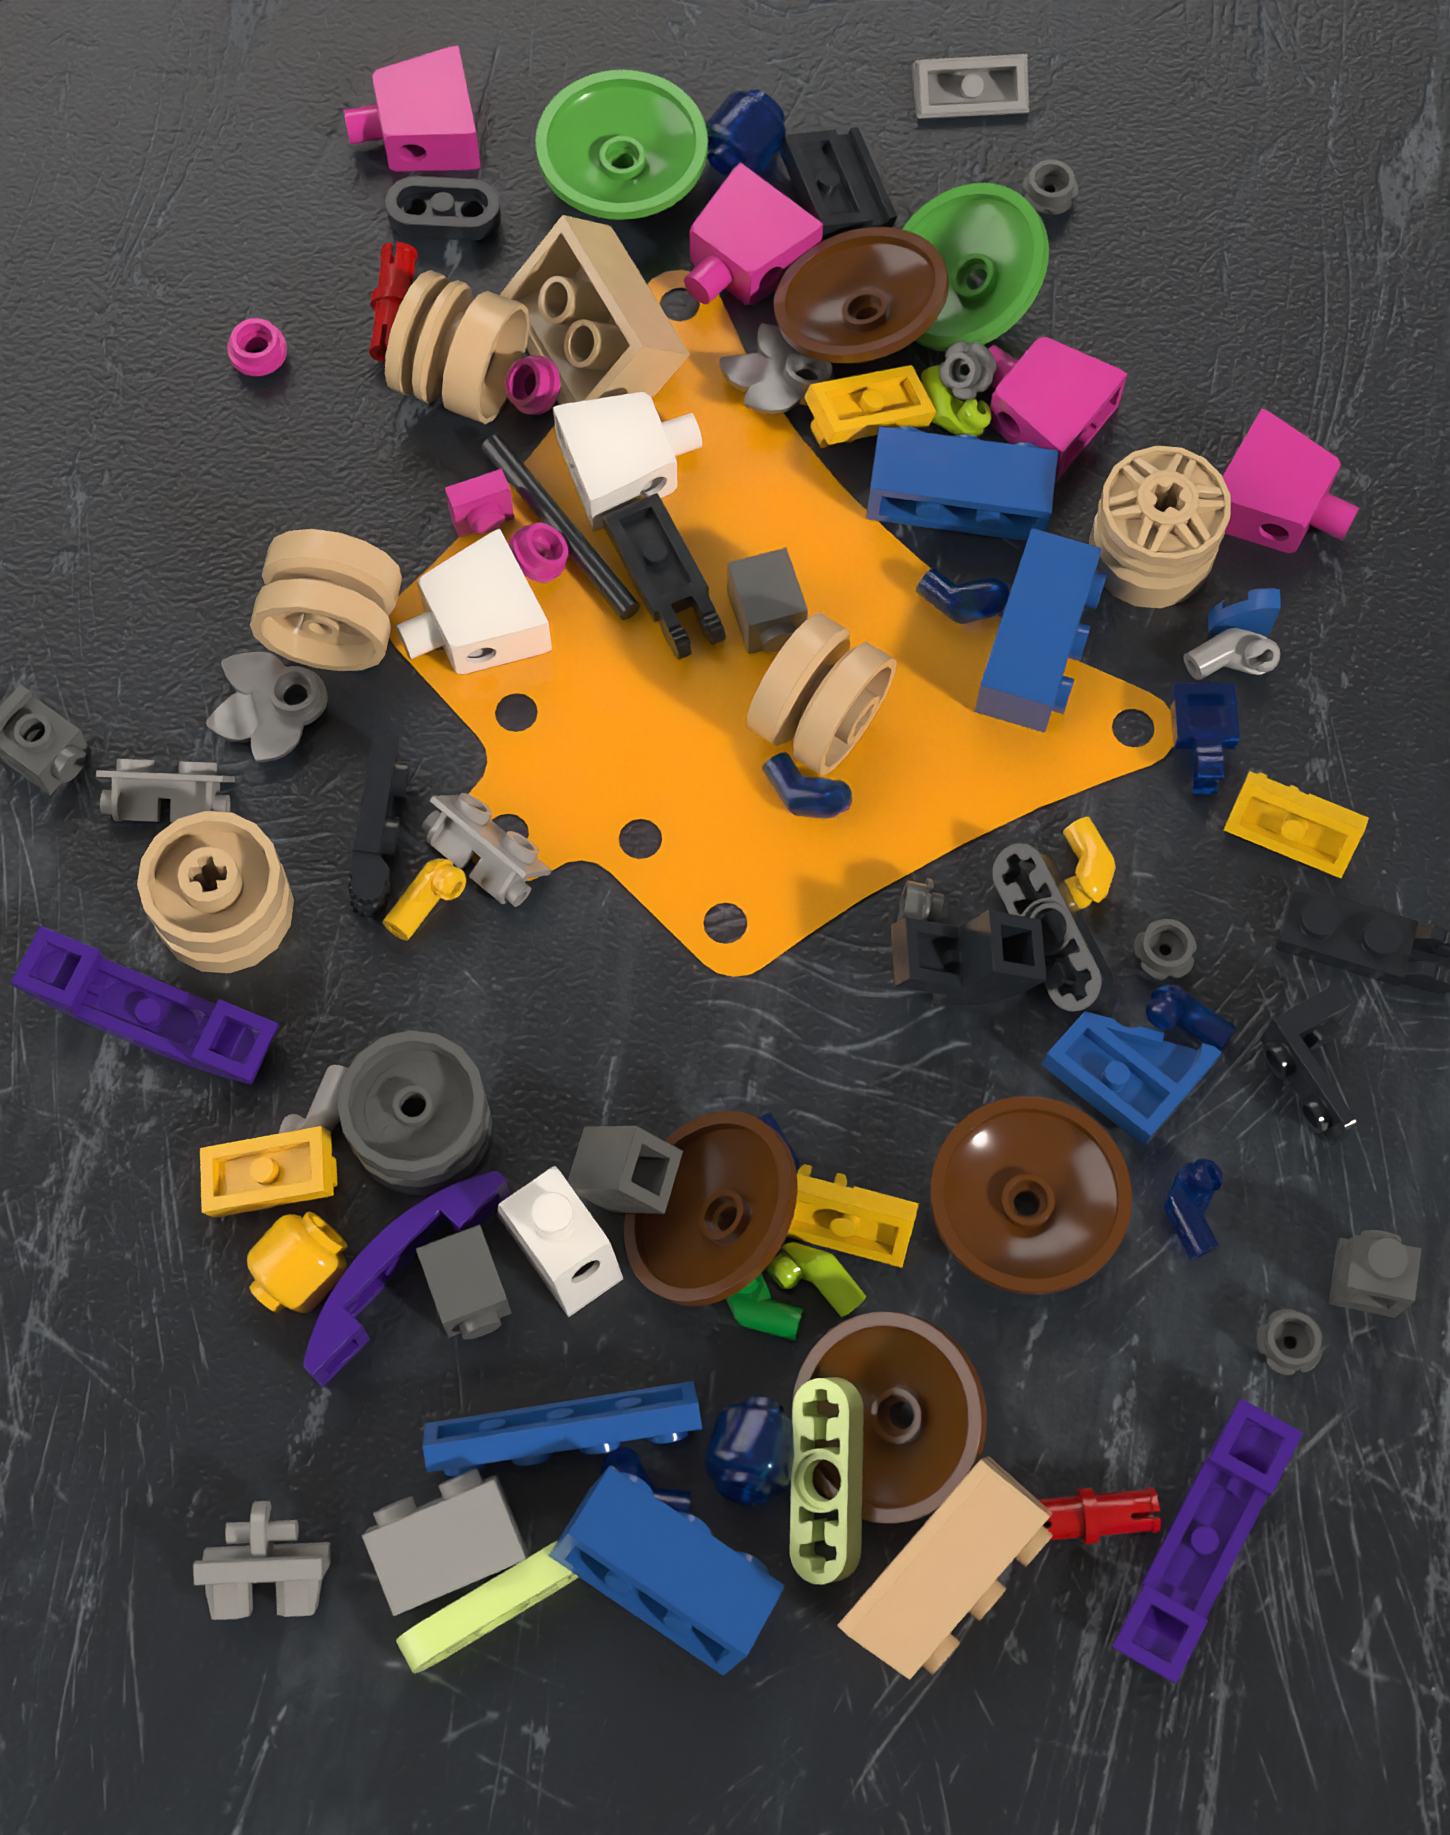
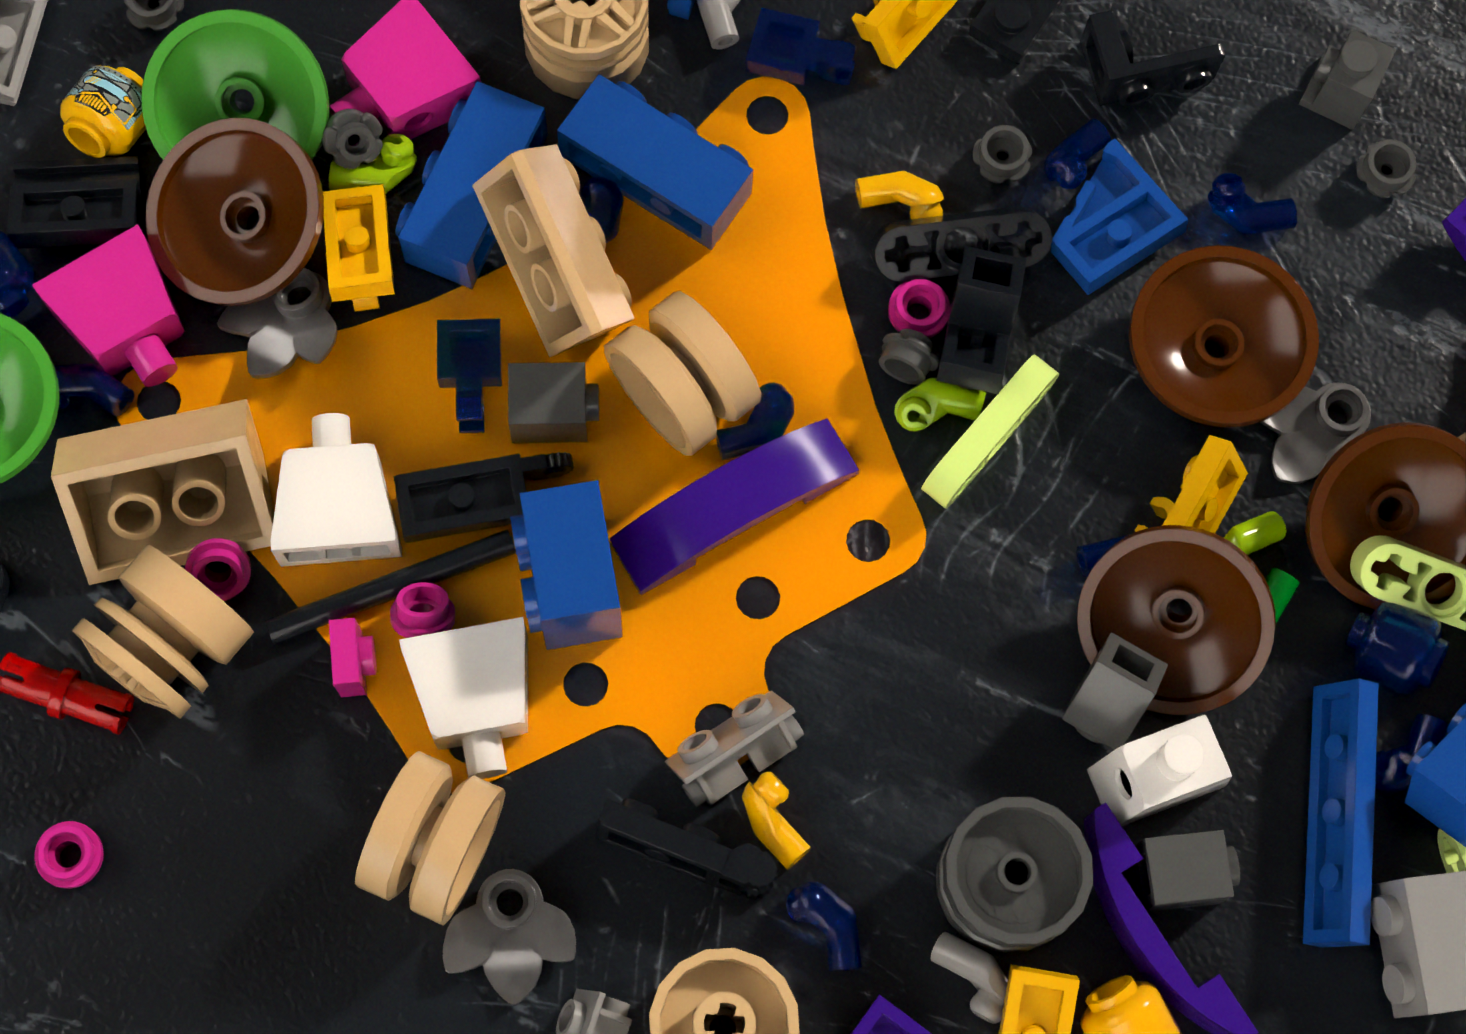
camera: 80 degrees left, 5 degrees up
none -> clear blue arm [54,363,134,416]
none -> yellow head [60,66,146,158]
none -> clear blue plate [437,318,502,433]
none -> tan slope [472,144,635,357]
none -> blue brick [510,480,623,650]
none -> dark purple slope [609,418,860,595]
none -> clear blue arm [786,882,862,972]
none -> dark pink plate [888,279,950,338]
none -> lime arm [894,378,986,432]
none -> yellowish green beam [921,354,1059,509]
none -> flat silver plate [1260,382,1371,484]

